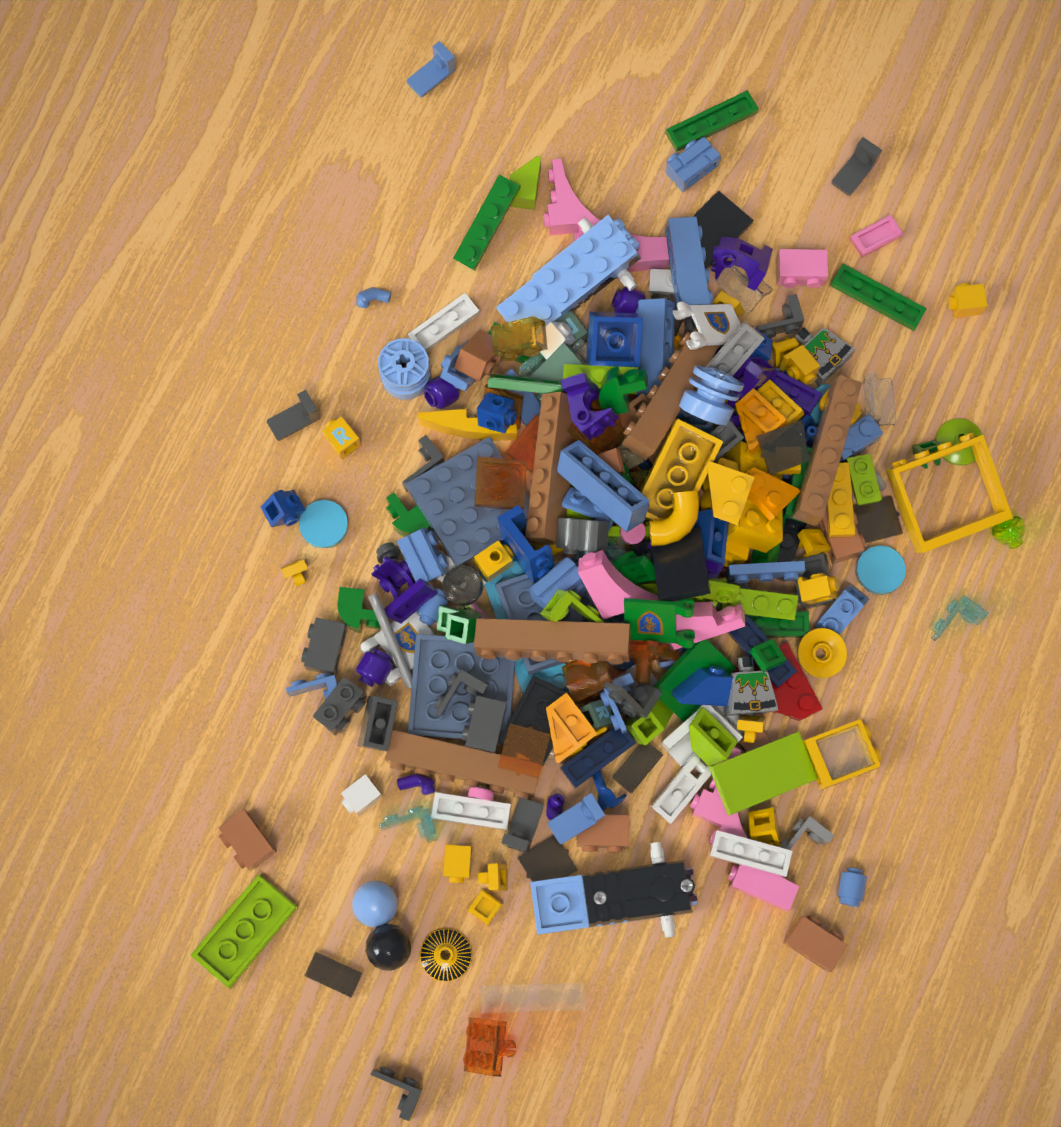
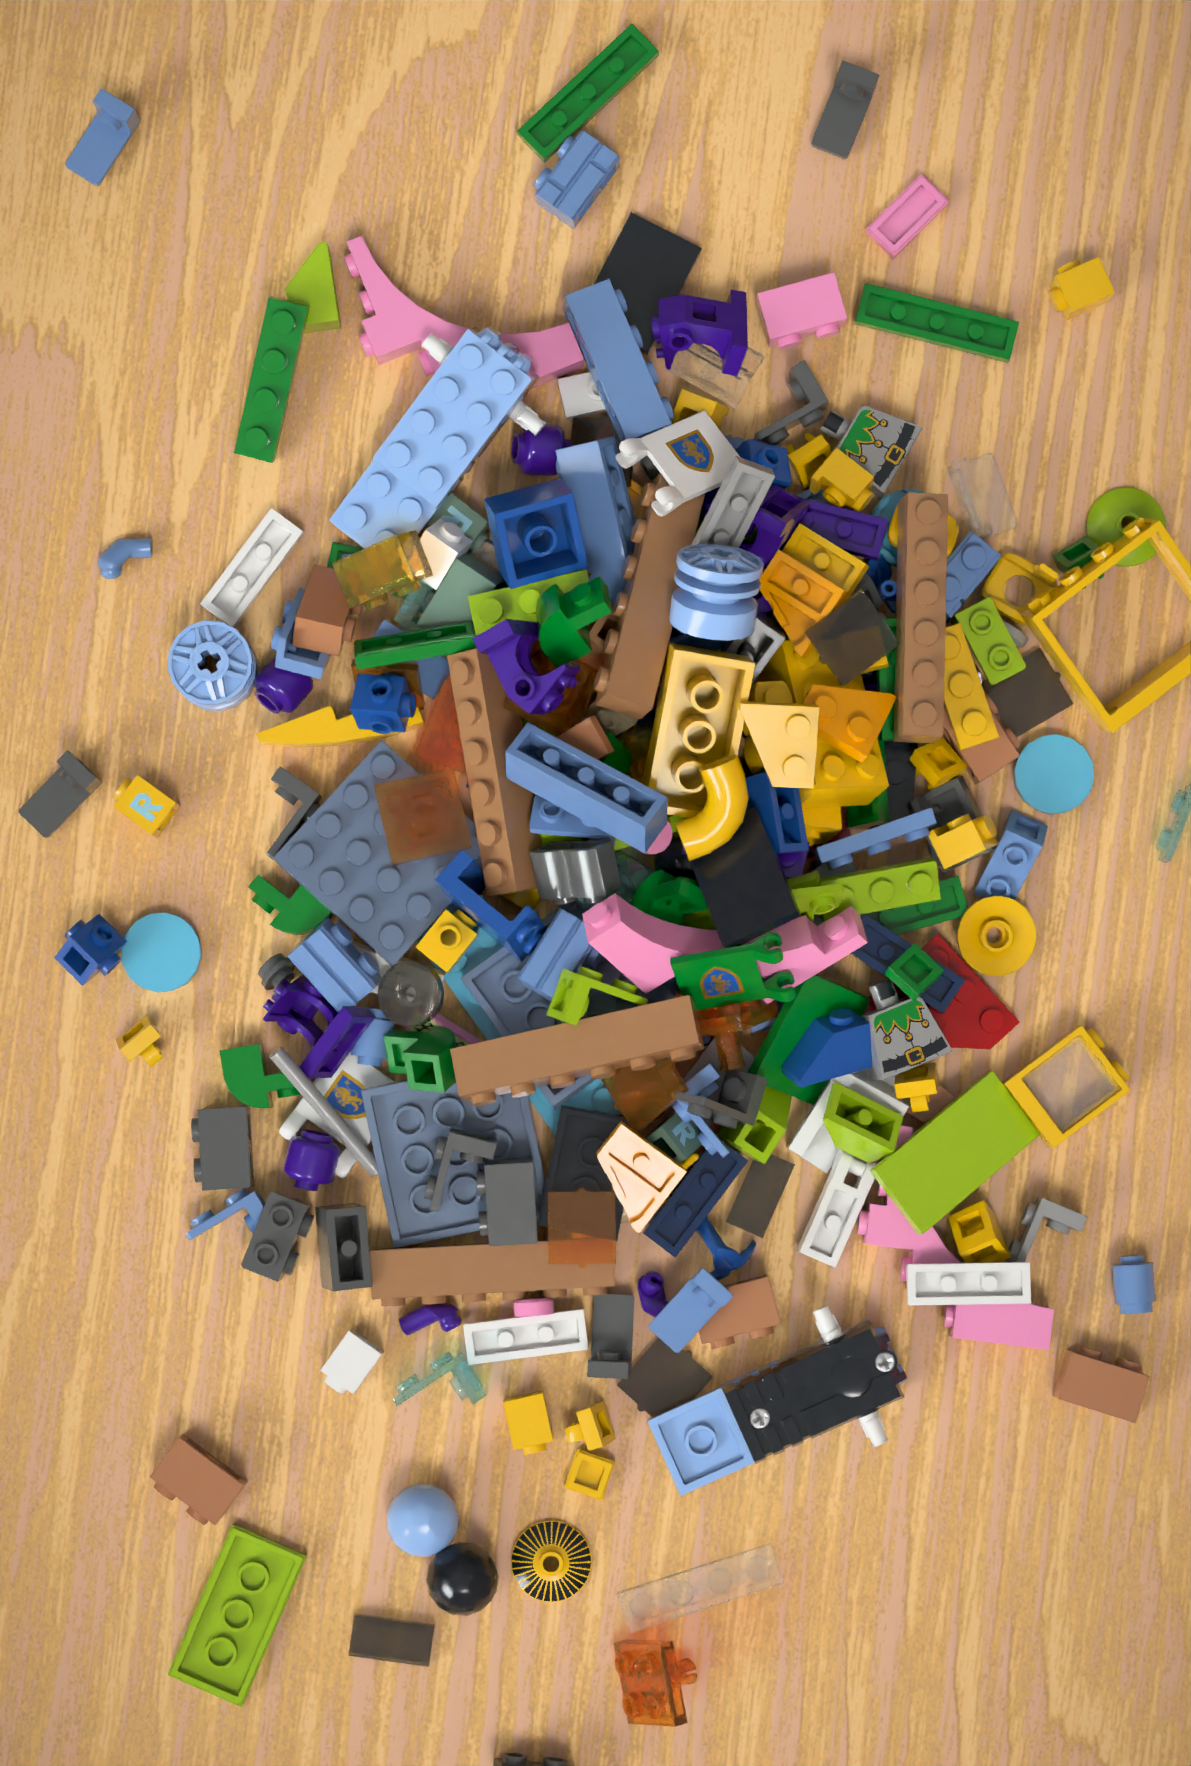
camera: 15 degrees left, 10 degrees up
none -> yellow piece [981,552,1058,626]

